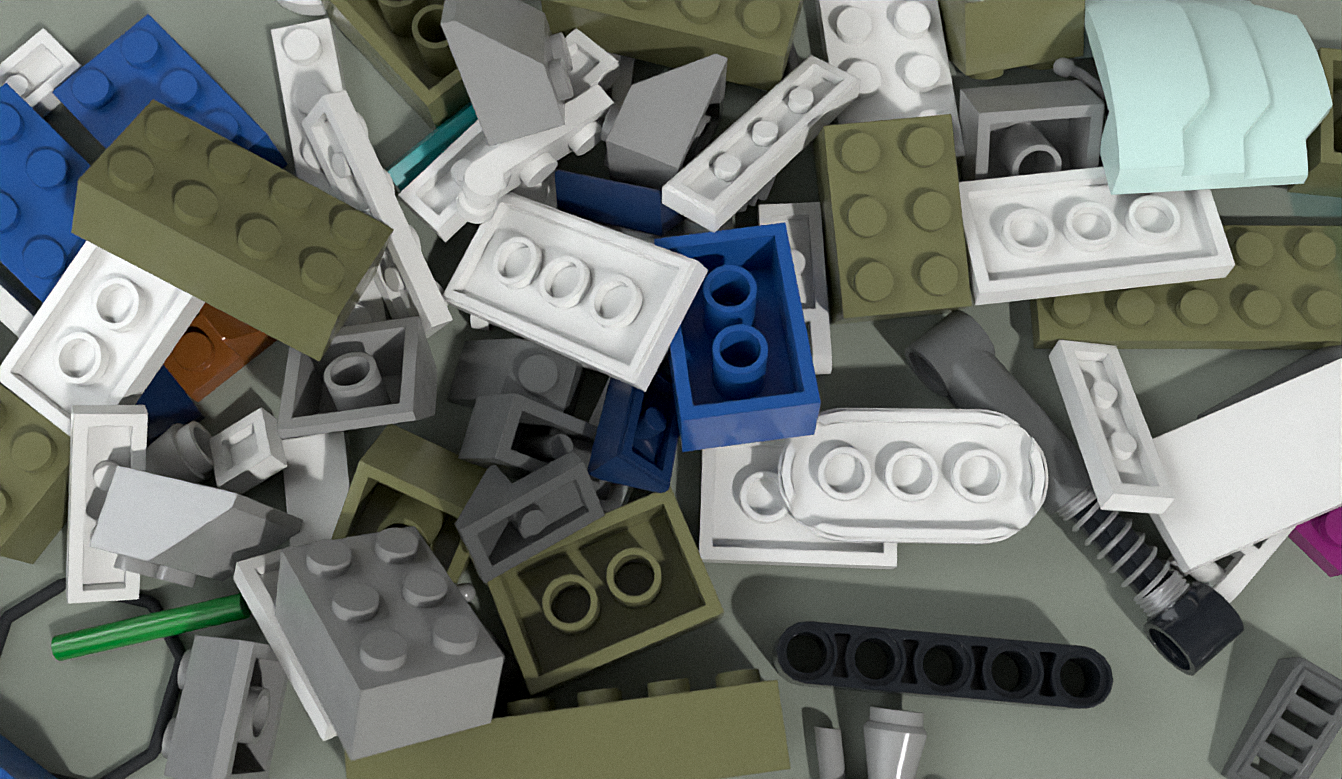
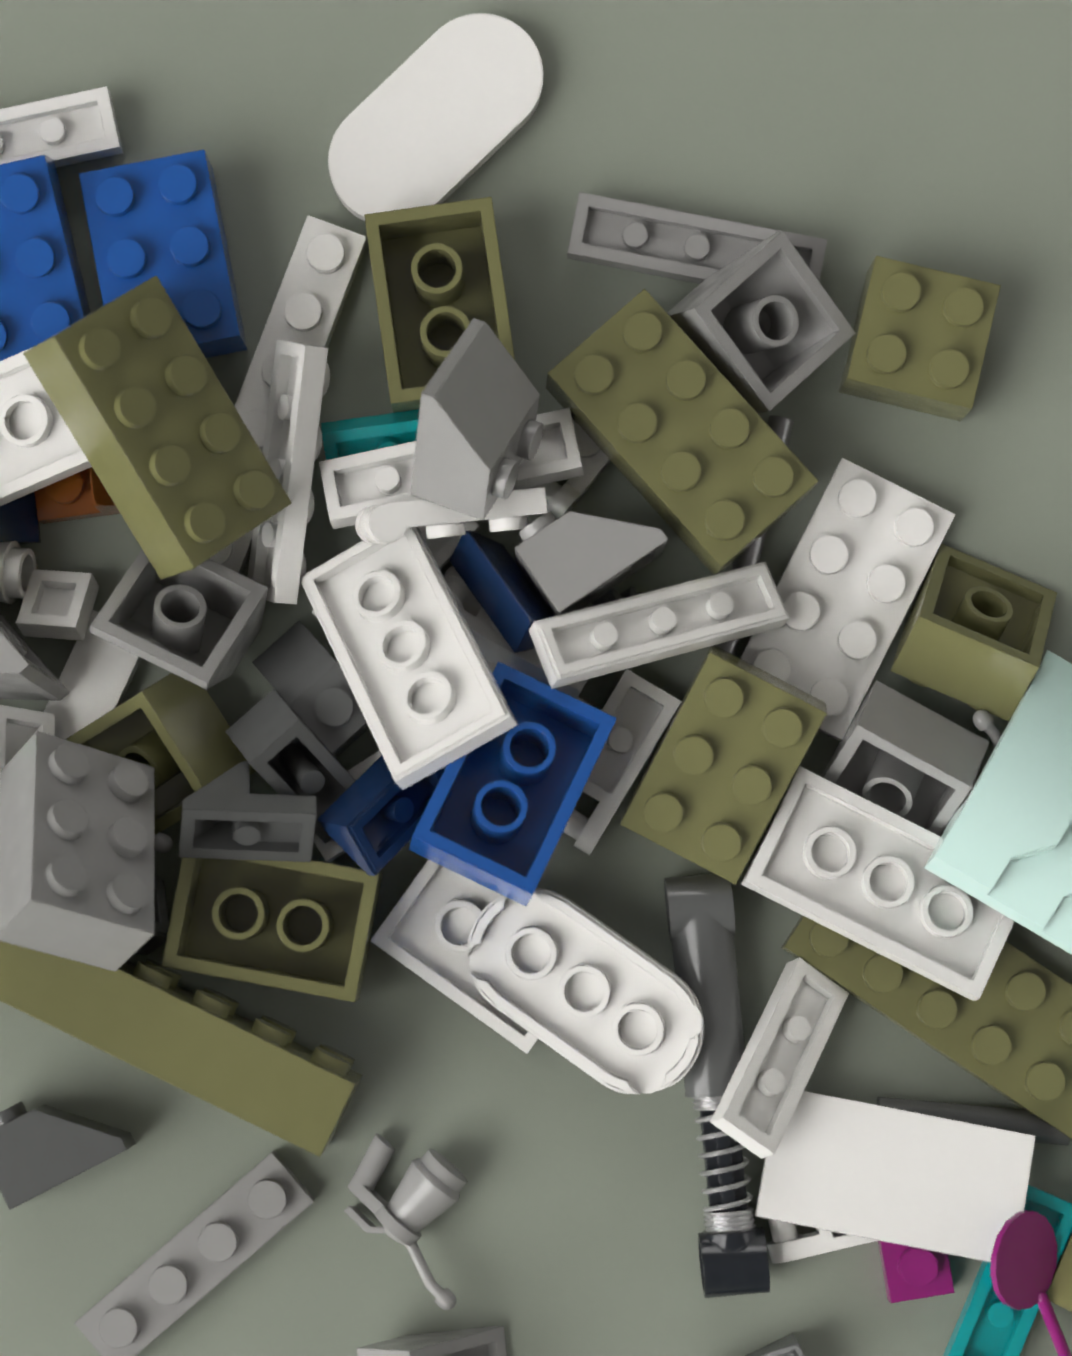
camera: 30 degrees right, 10 degrees up
black beam [772,621,1113,710] -> none

